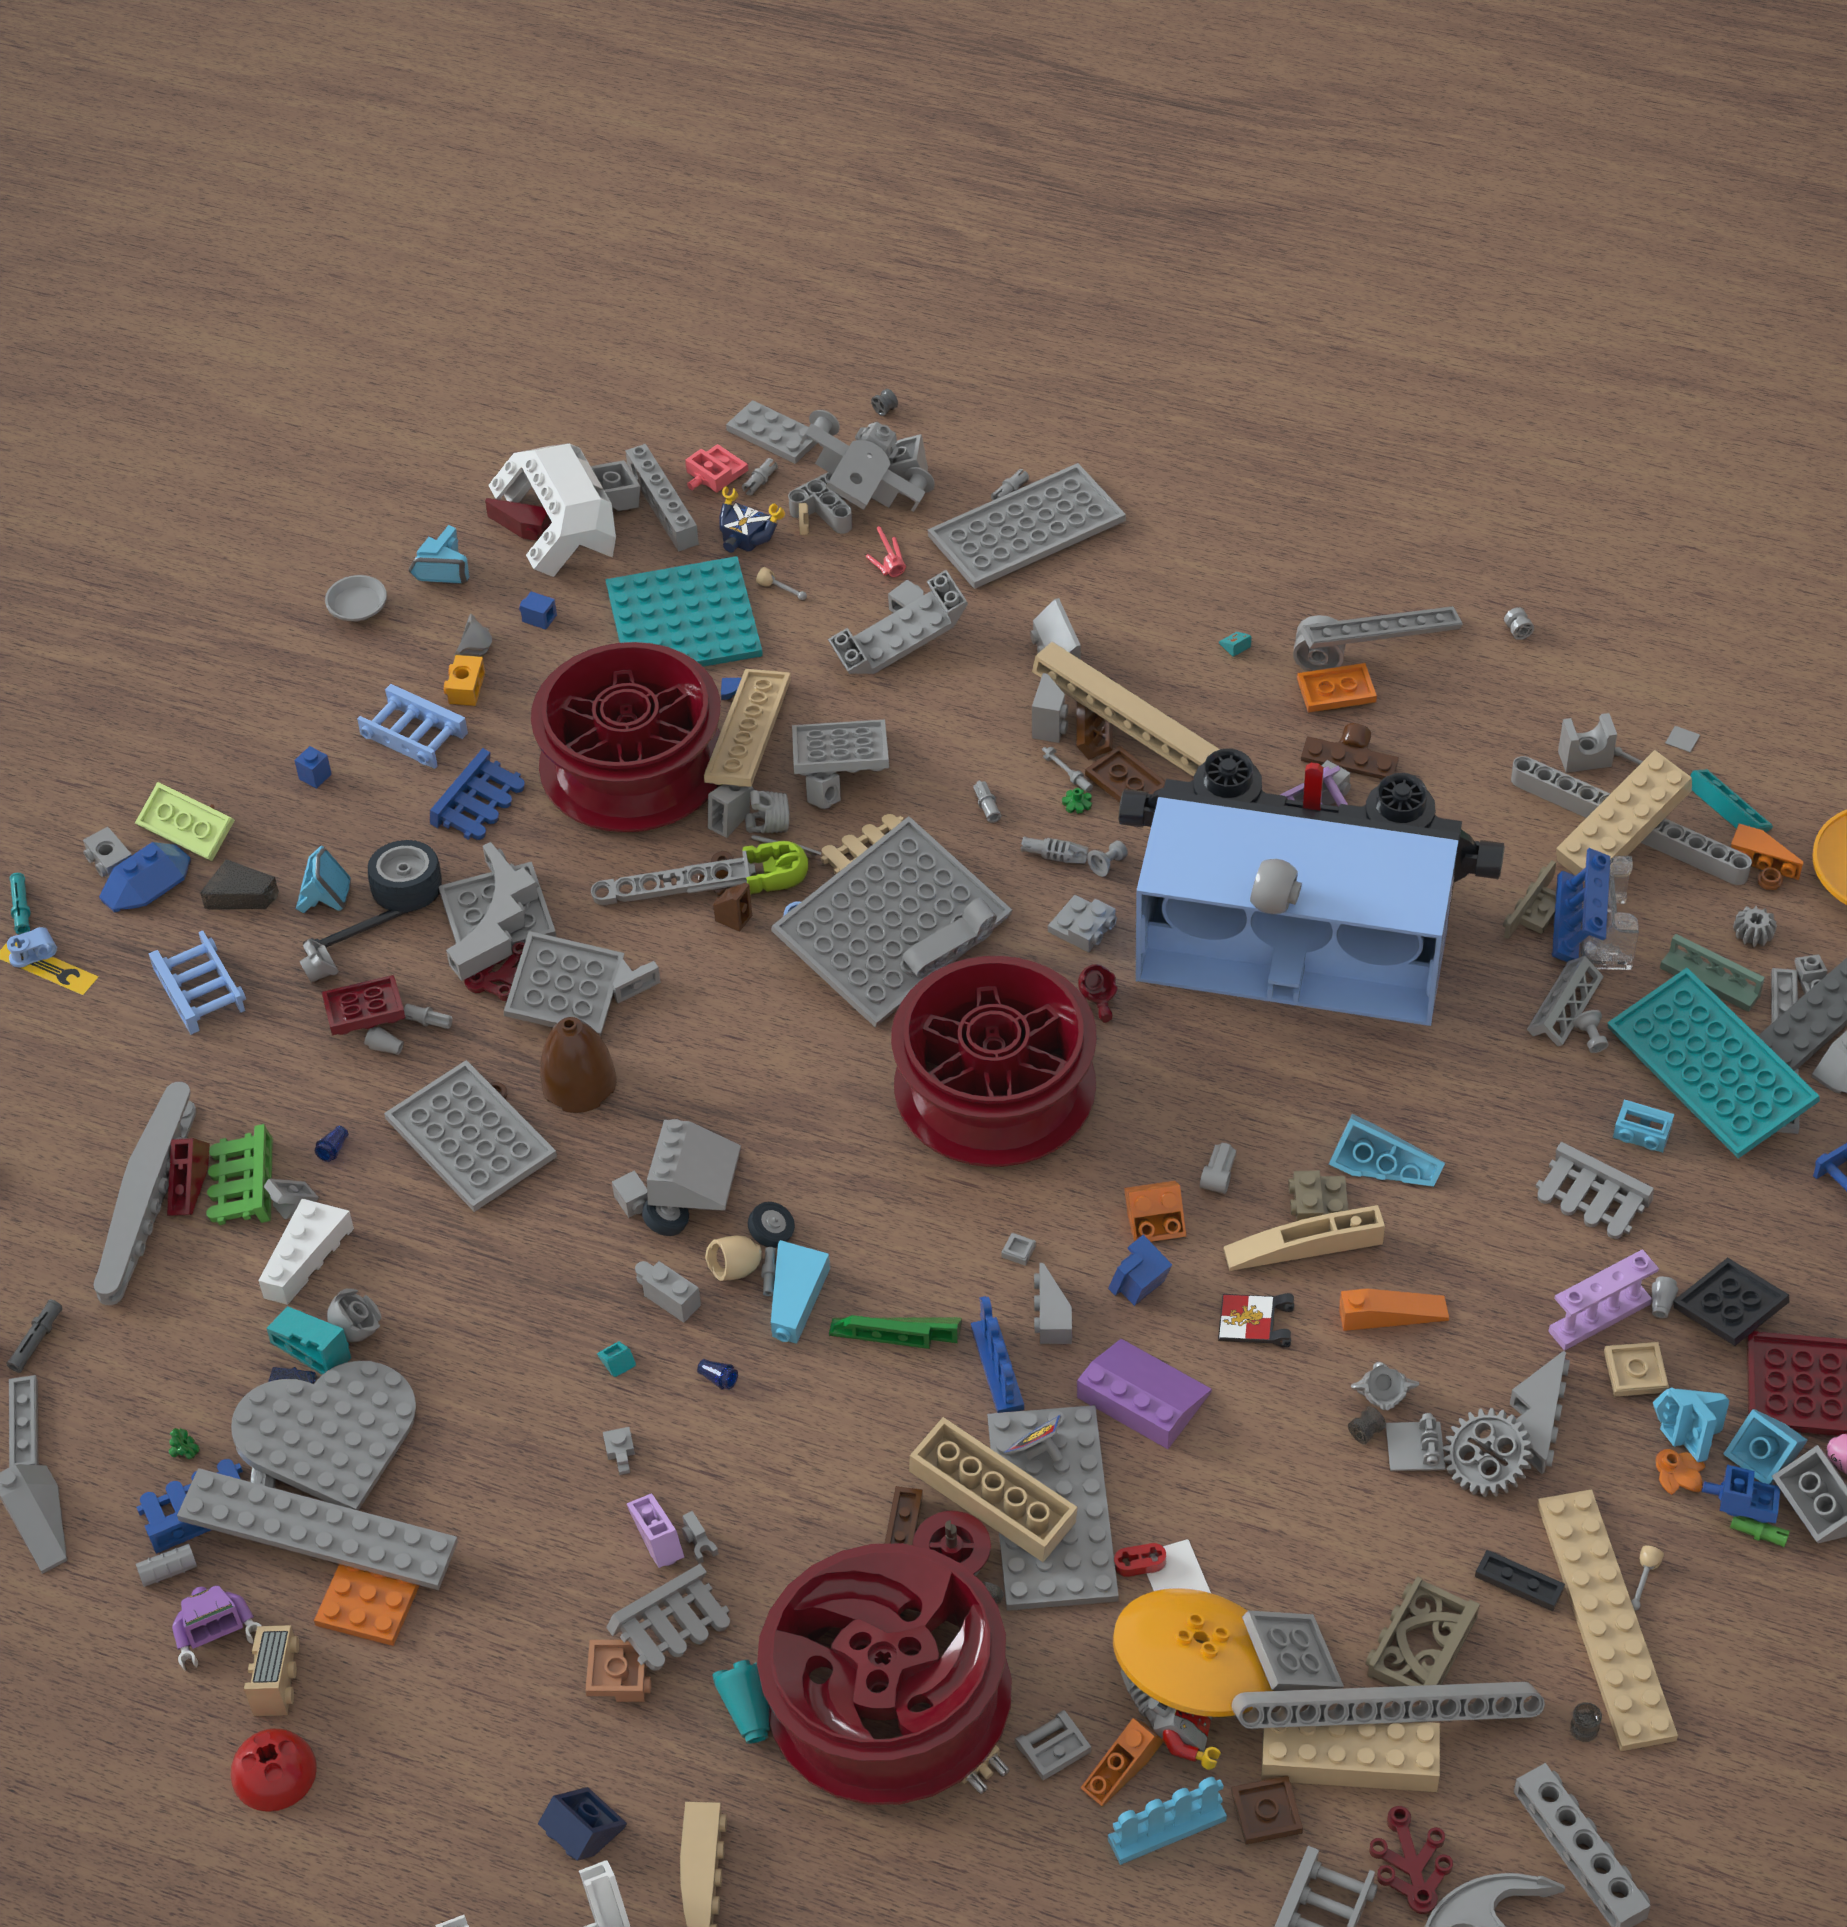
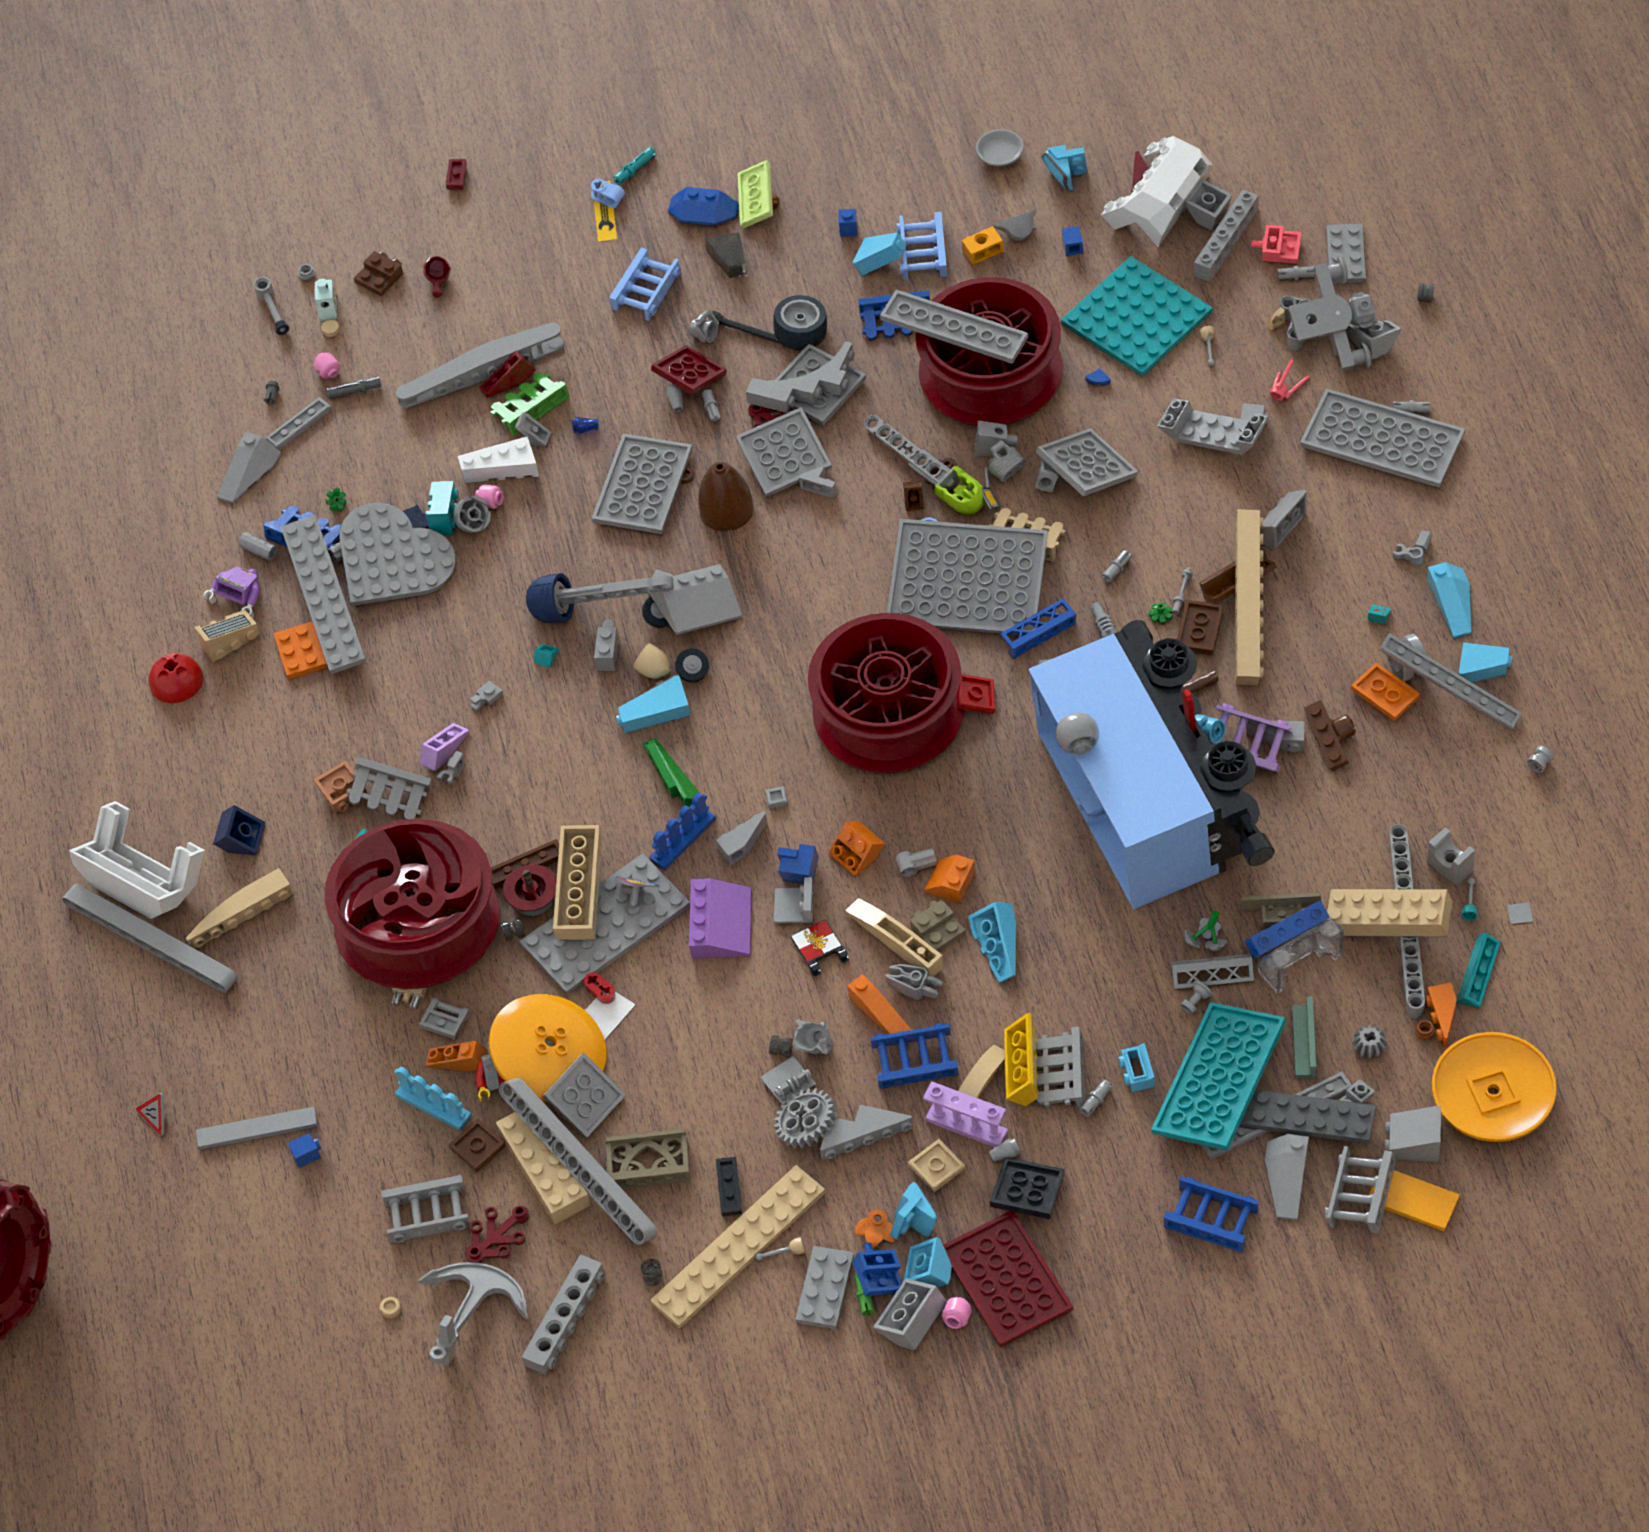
camera: 60 degrees right, 5 degrees up
light grey brick [83,827,132,879] -> none
medium azure piece [296,846,351,913] -> none
clear blue cone [697,1359,738,1390] -> none
tan plate [704,669,791,787] -> none
torso [719,486,785,553] -> none
light grey beam [902,898,997,977] -> none
light grey slope [1032,673,1068,743] -> none
dark red hair [1078,964,1118,1023] -> none
none -> bright pink head [475,485,504,509]
none -> piece [526,573,674,623]
none -> light grey bracket [774,877,814,924]
none -> light grey plate [795,1246,854,1330]
none -> medium azure slope [852,233,907,275]
none -> blue fence [870,1023,958,1089]
none -> light grey plate [880,290,1028,364]
none -> light grey hinge [885,964,943,1000]
none -> orange slope [924,854,976,904]
none -> tan slope [958,1045,1005,1099]
none -> blue fence [1000,598,1076,659]
none -> yellow slope [1004,1013,1038,1106]
none -> light grey pin [1079,1080,1113,1117]
none -> light grey plant [1184,911,1227,951]
none -> light grey bar [1393,530,1433,565]
none -> medium azure wedge [1427,562,1472,639]
none -> medium azure slope [1459,642,1512,682]

